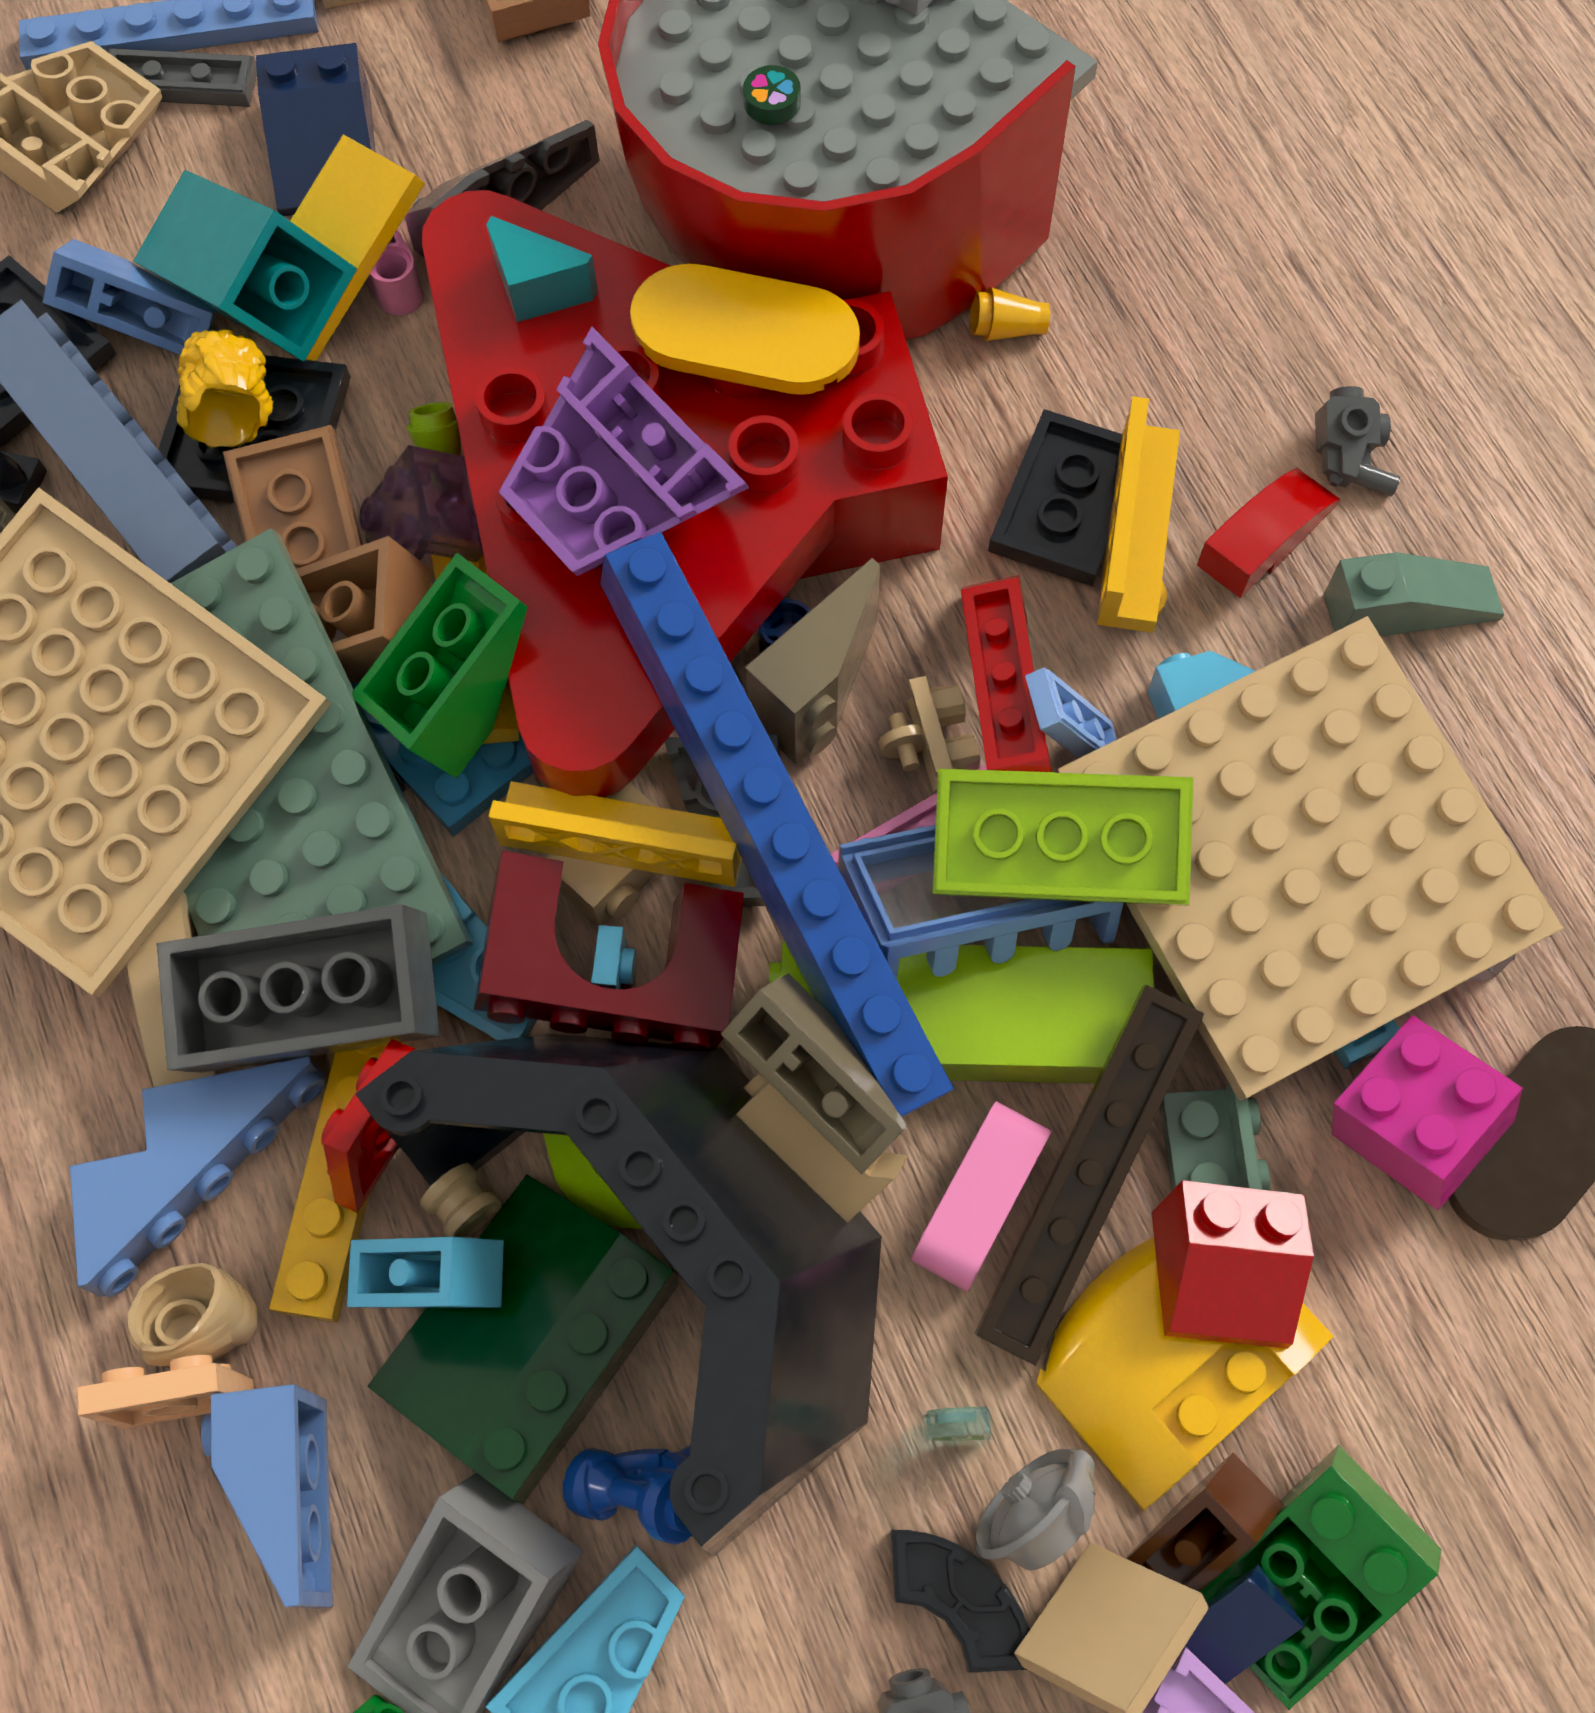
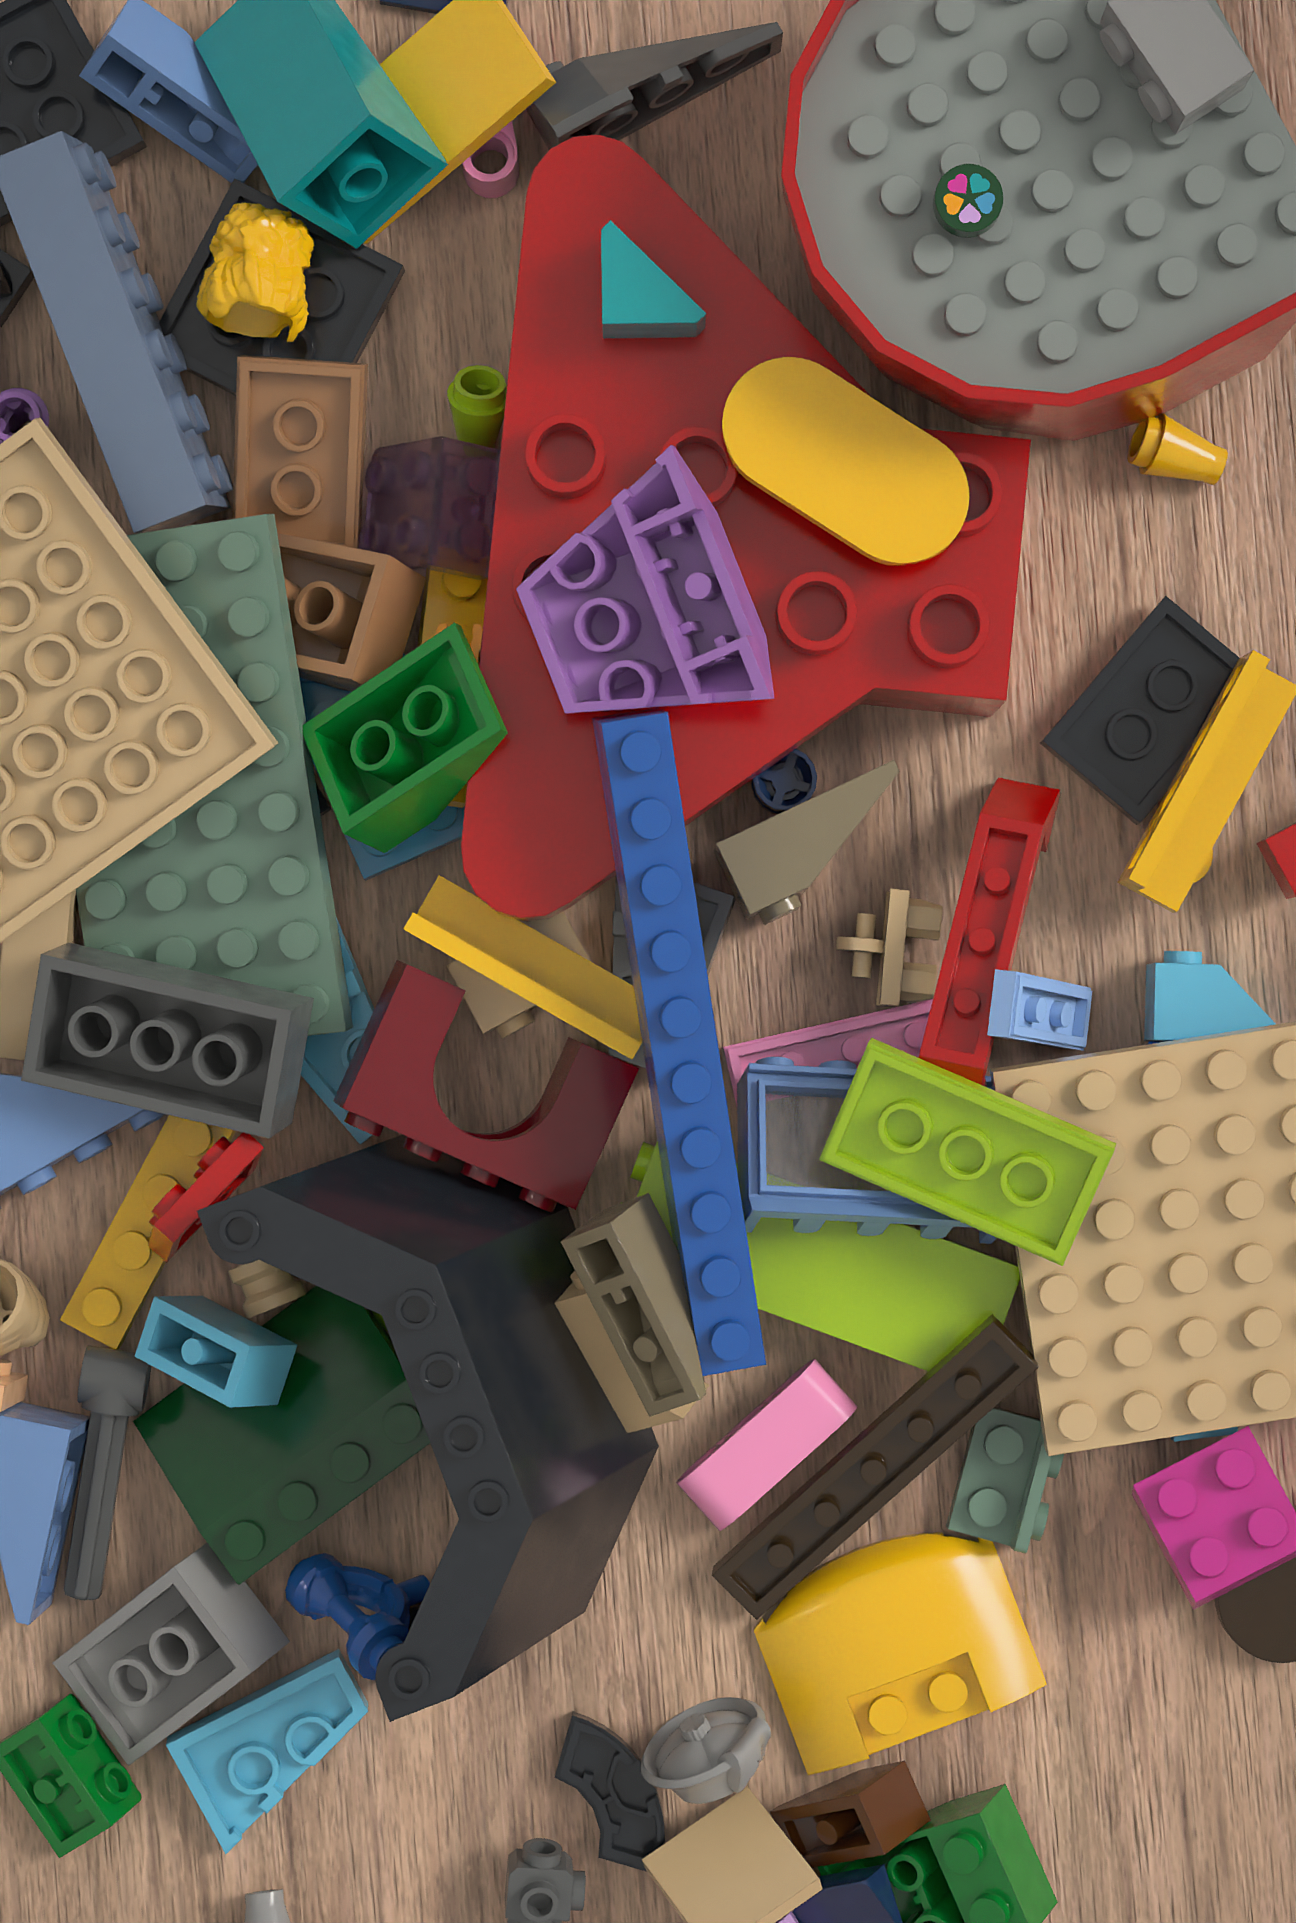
camera: 15 degrees right, 20 degrees up
medium azure plate [591,925,637,989] -> none
clear light blue tile [923,1406,991,1442] -> none
red slope [1151,1180,1314,1349] -> none
none -> dark grey axle [63,1345,152,1600]

